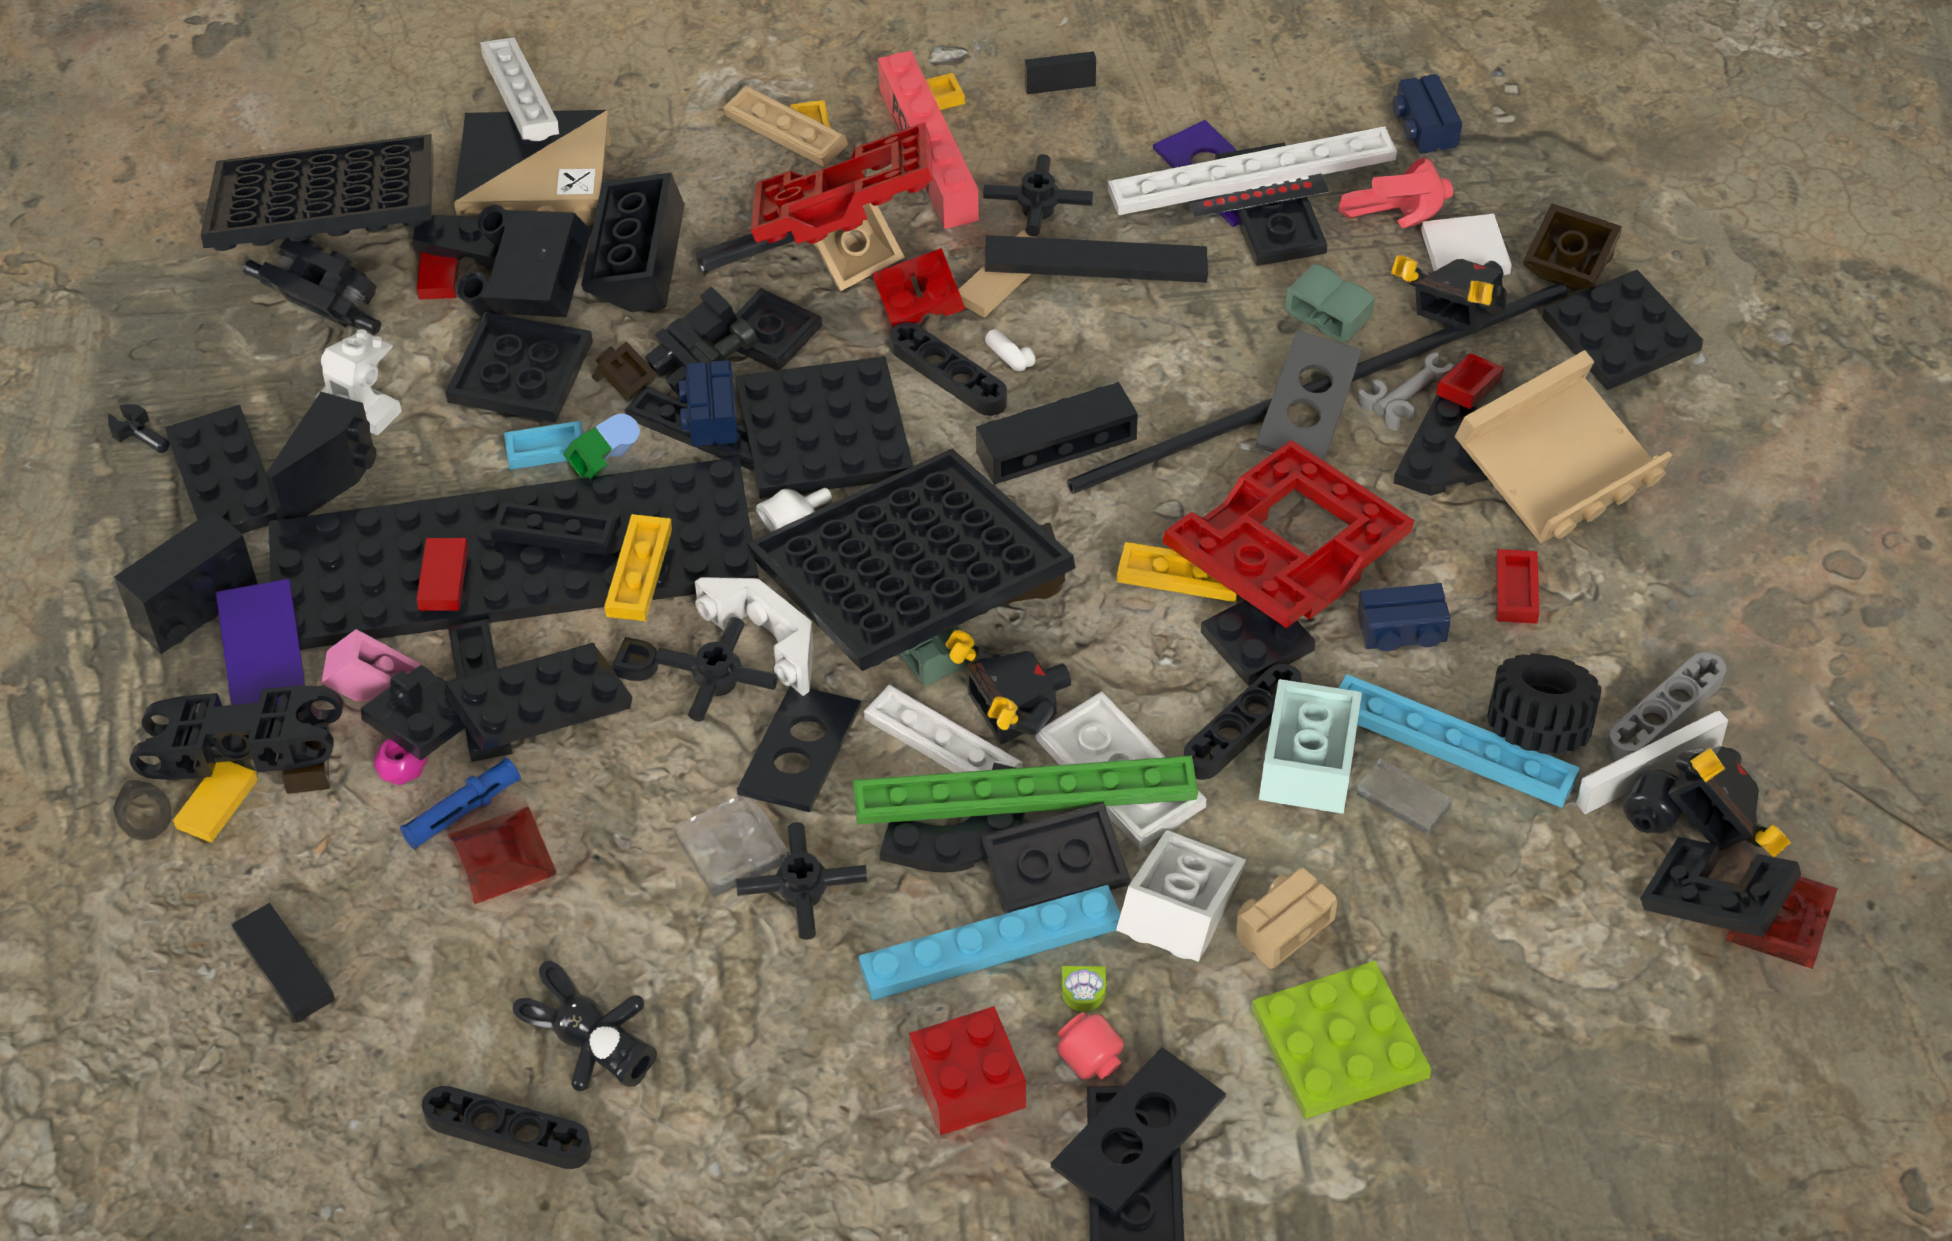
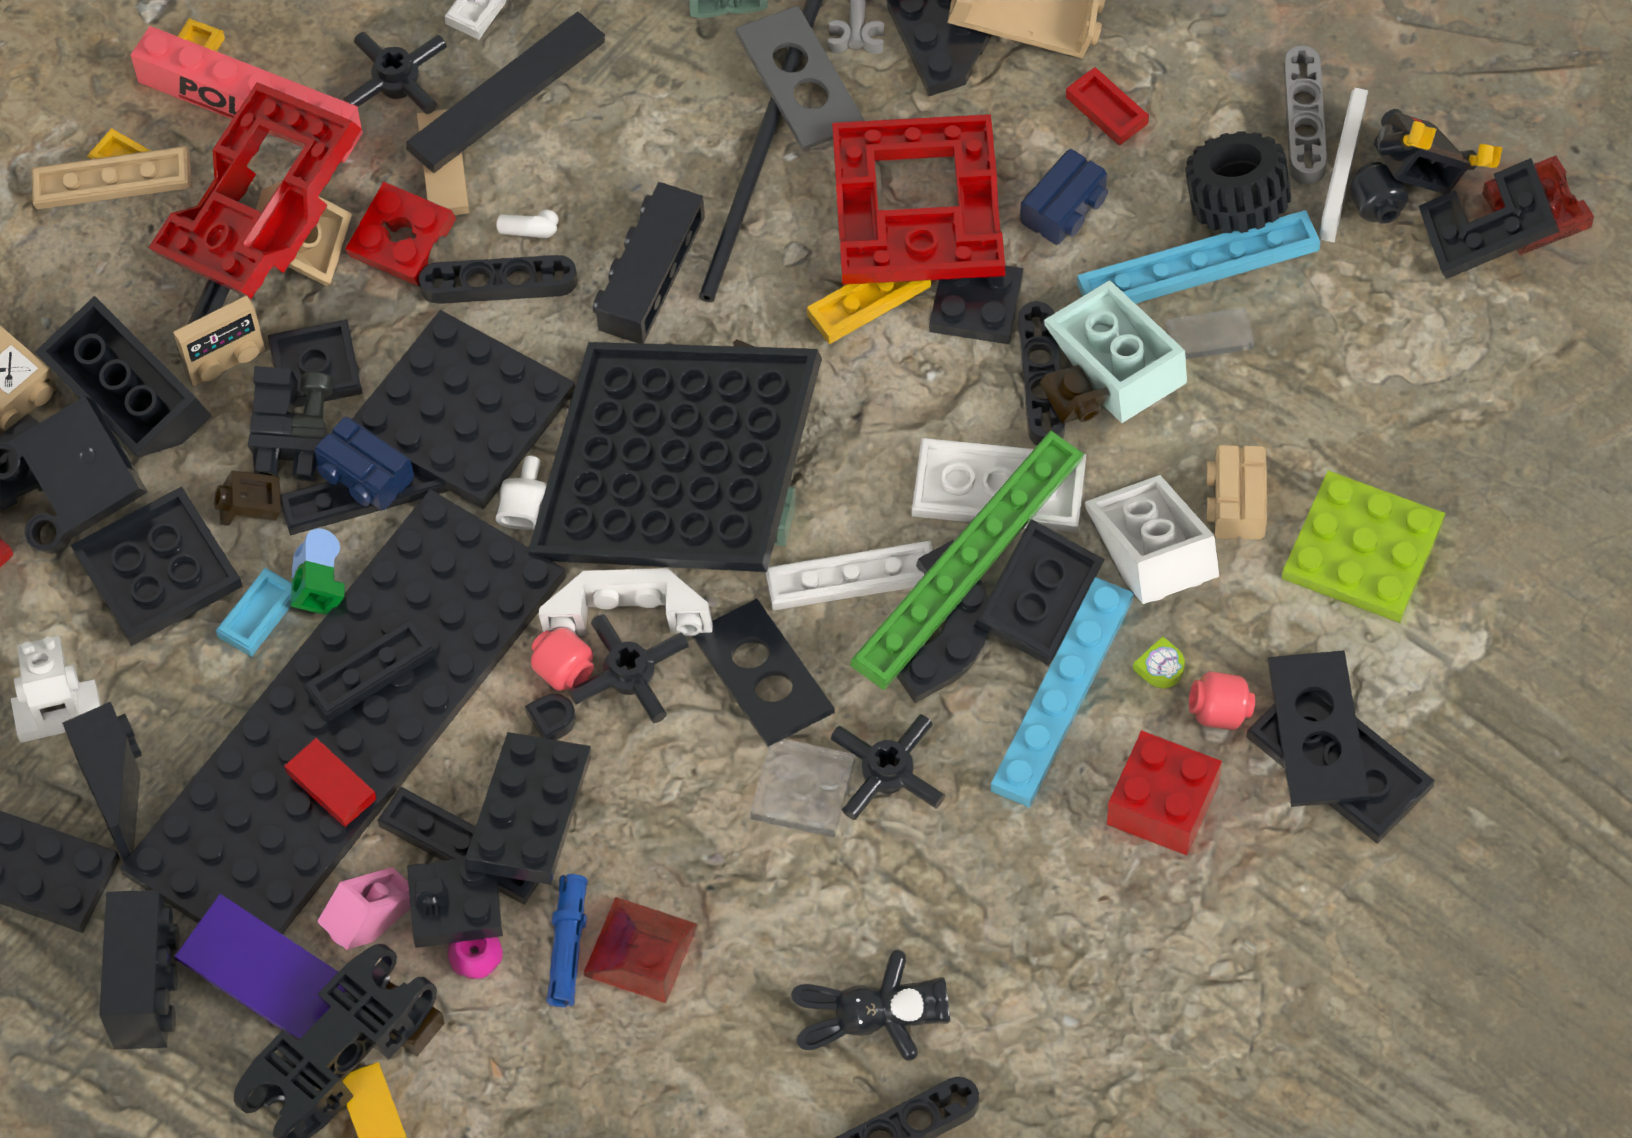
camera: 45 degrees left, 10 degrees up
yellow plate [604,514,672,621] -> none
torso [946,630,1071,744] -> none
none -> tan plate [173,295,265,387]
none -> coral head [531,628,594,691]
none -> dark brown bracket [1040,365,1110,424]

